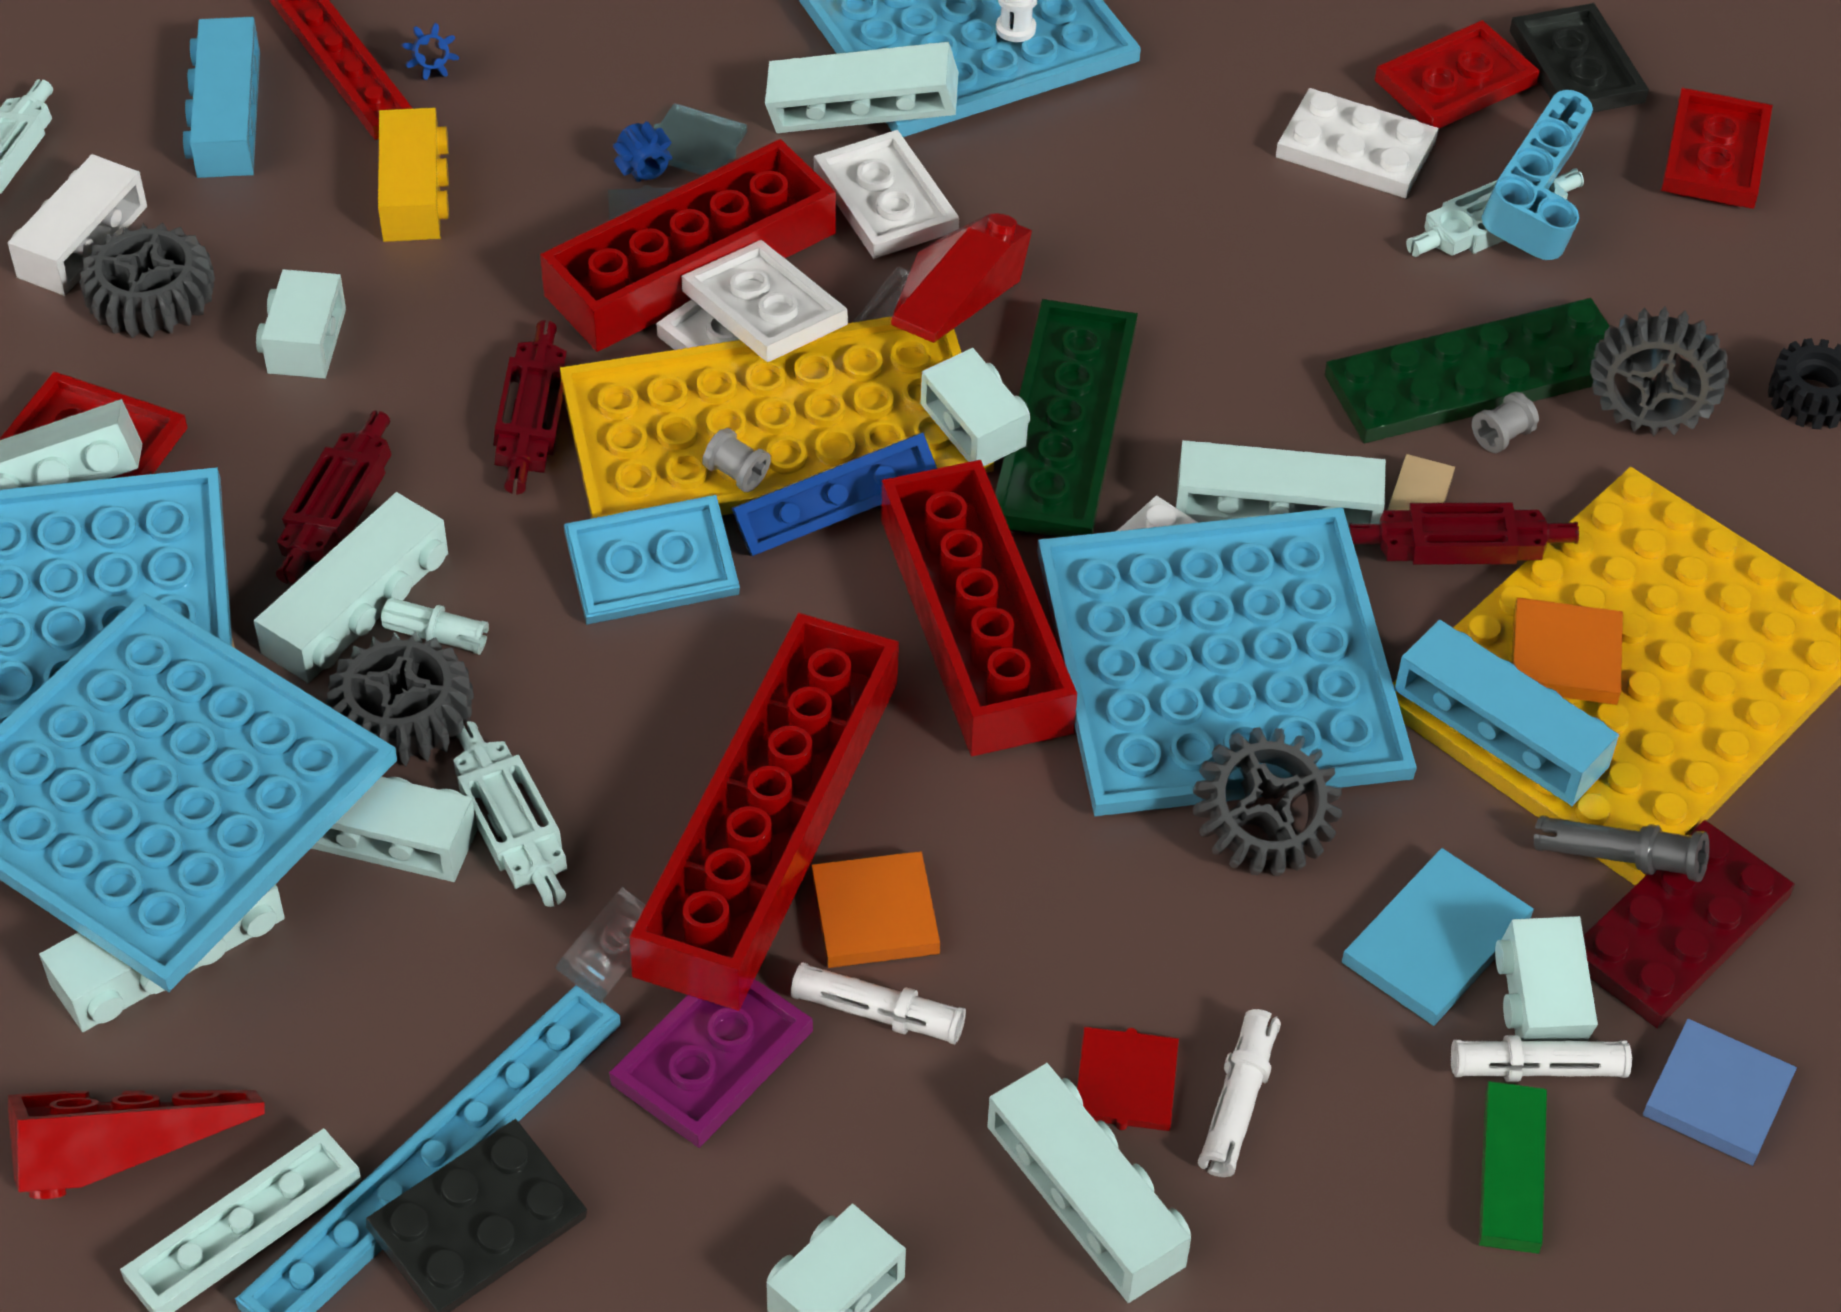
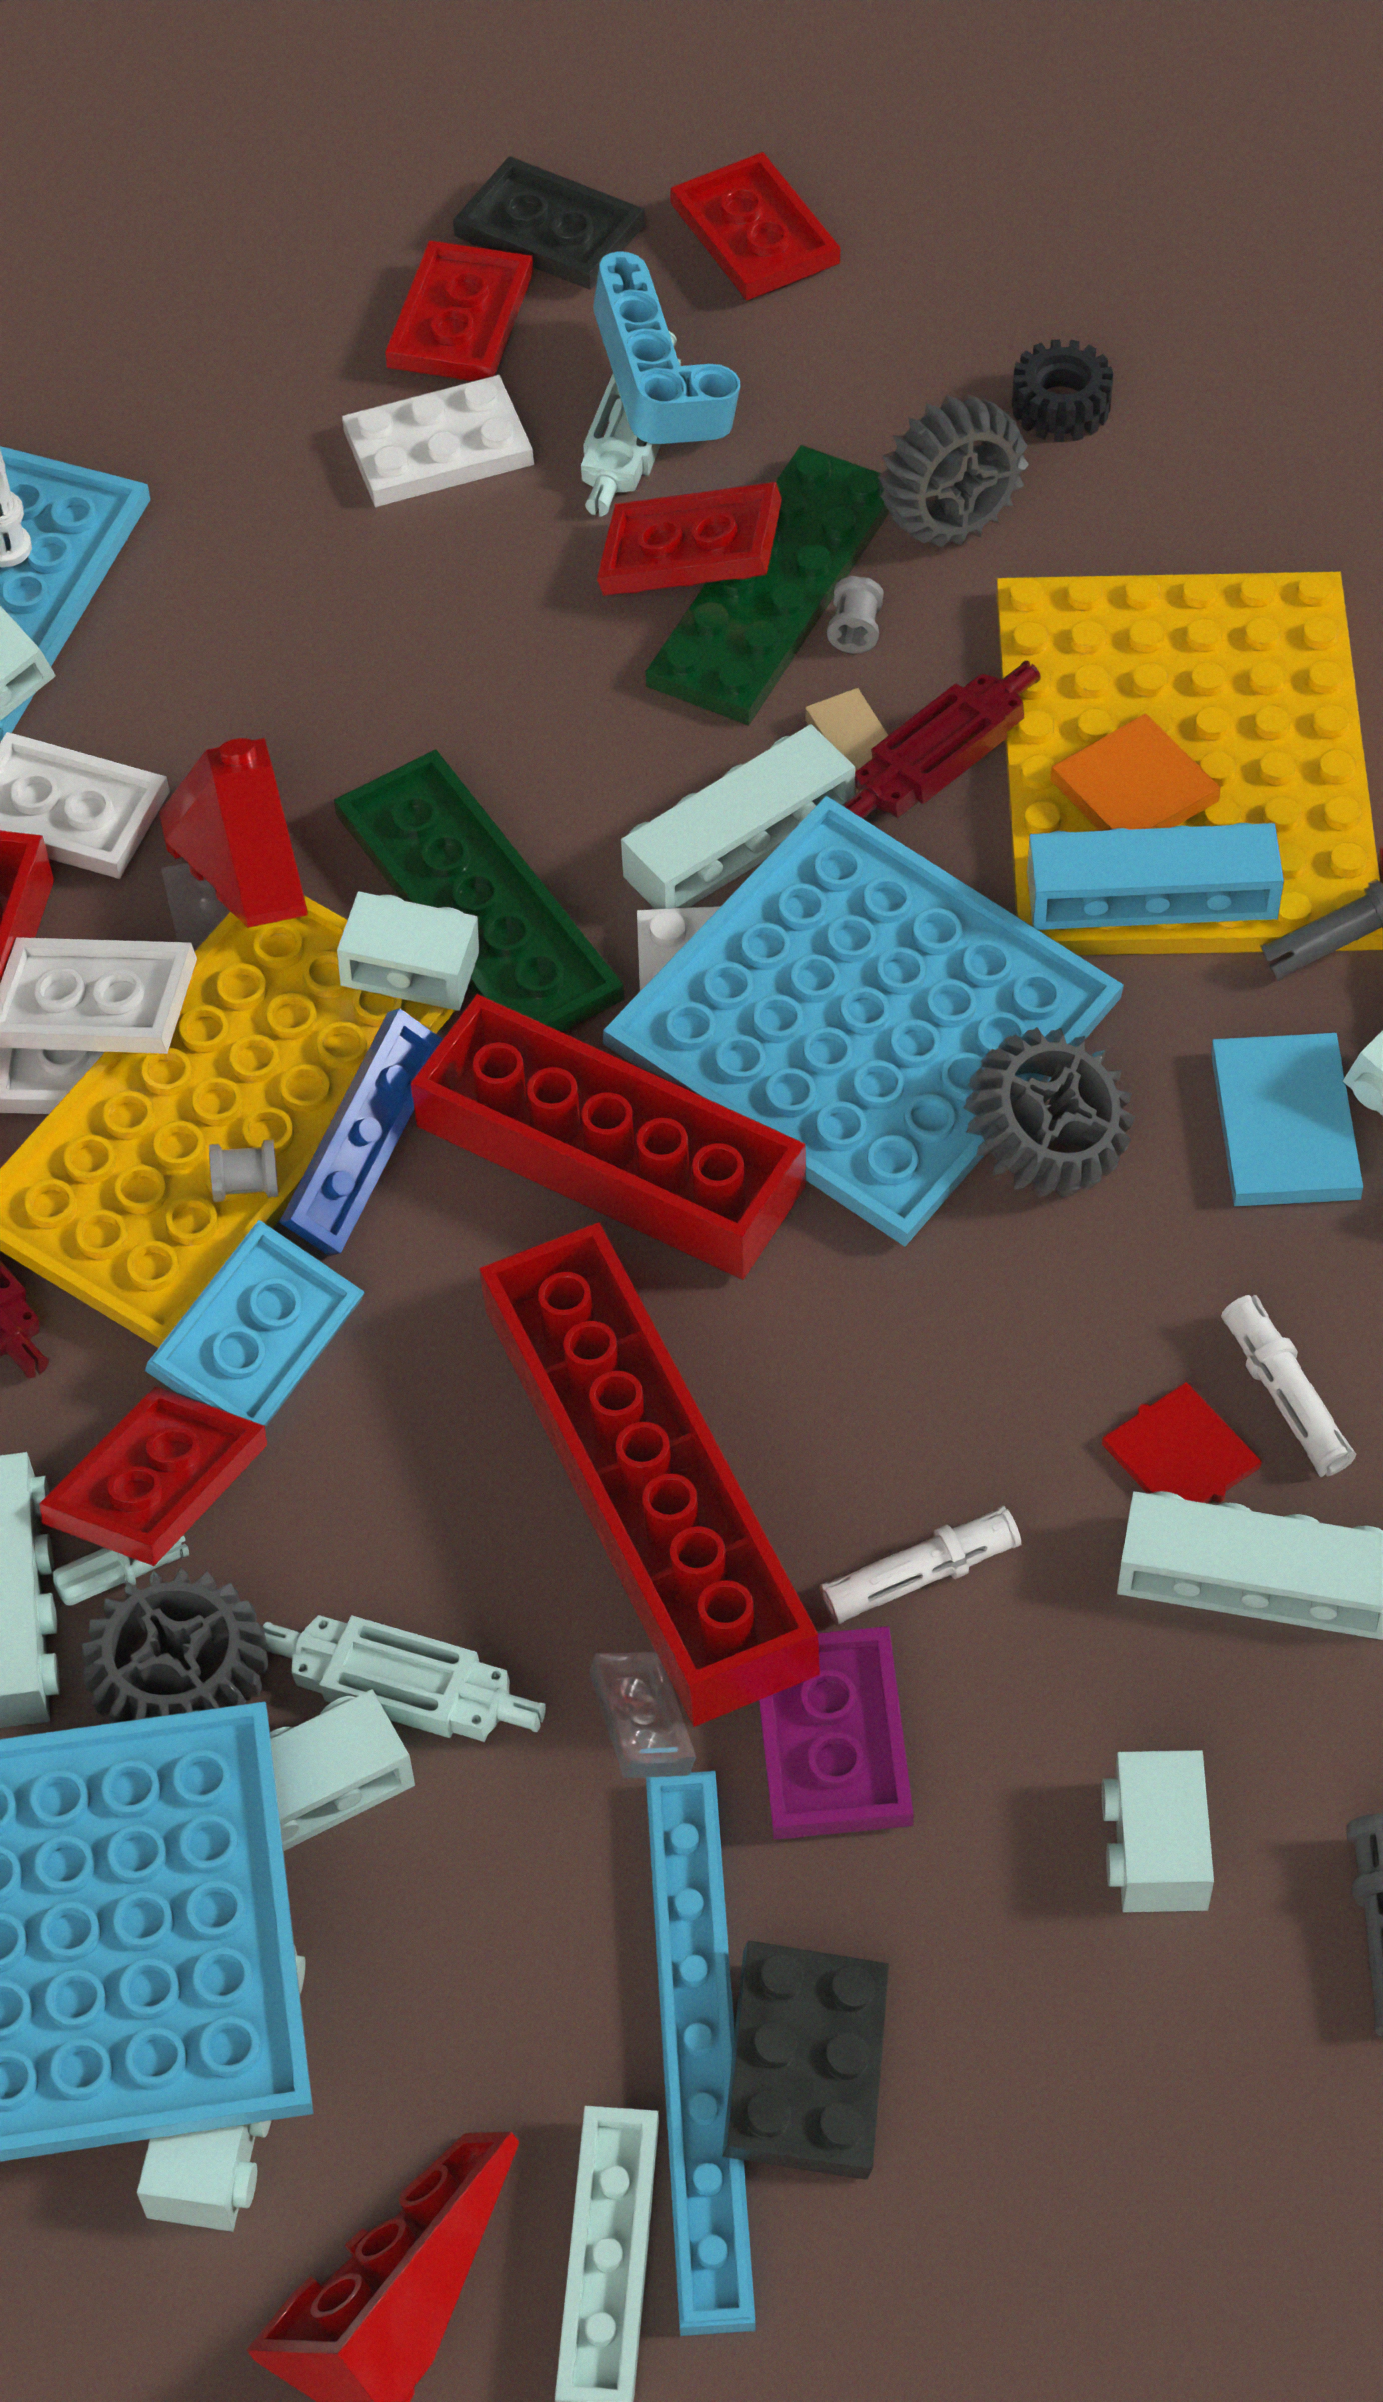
camera: 40 degrees left, 5 degrees up
orange tile [812,851,940,968] -> none
none -> red plate [39,1386,267,1566]
none -> red plate [597,482,782,596]

